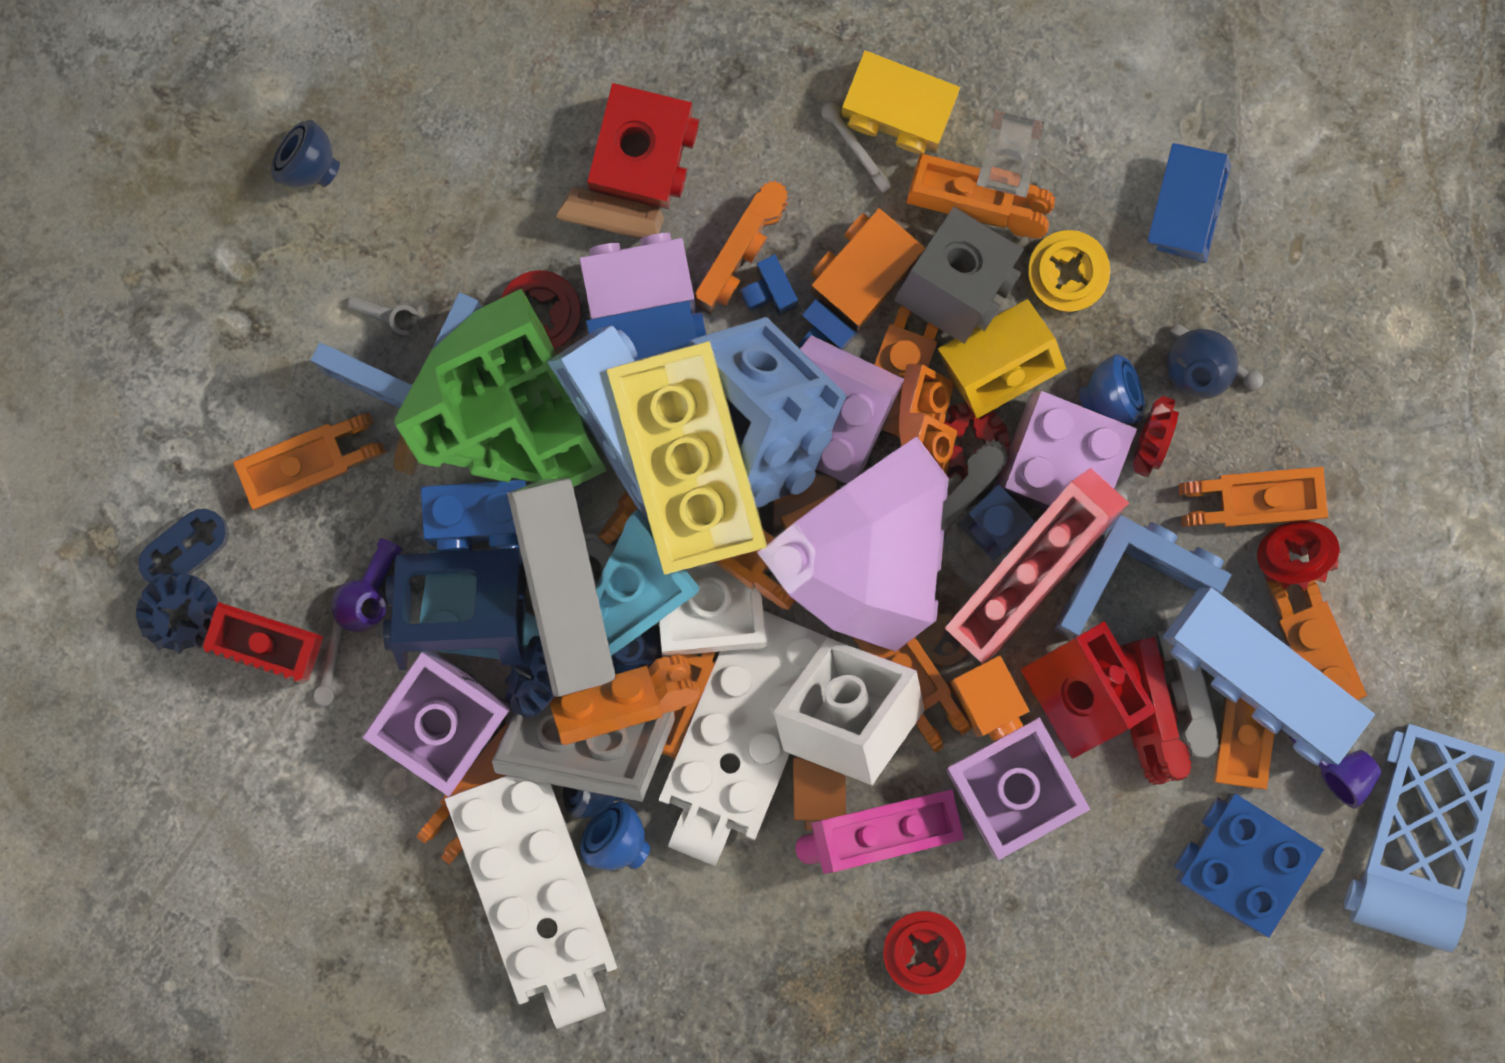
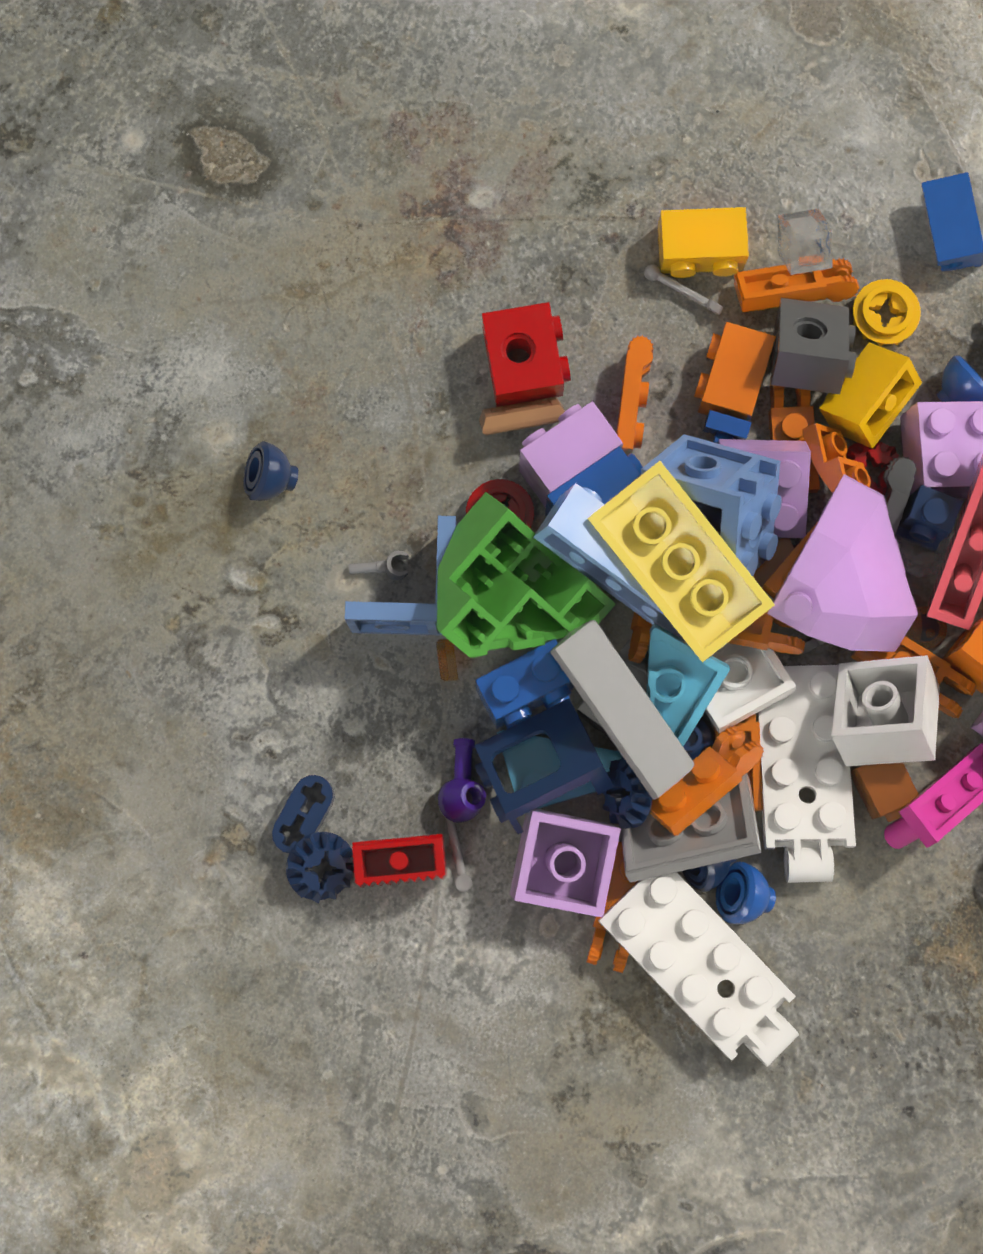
camera: 20 degrees left, 5 degrees down
orange hinge [233,413,386,511] -> none
blue tile [740,254,798,316] -> none

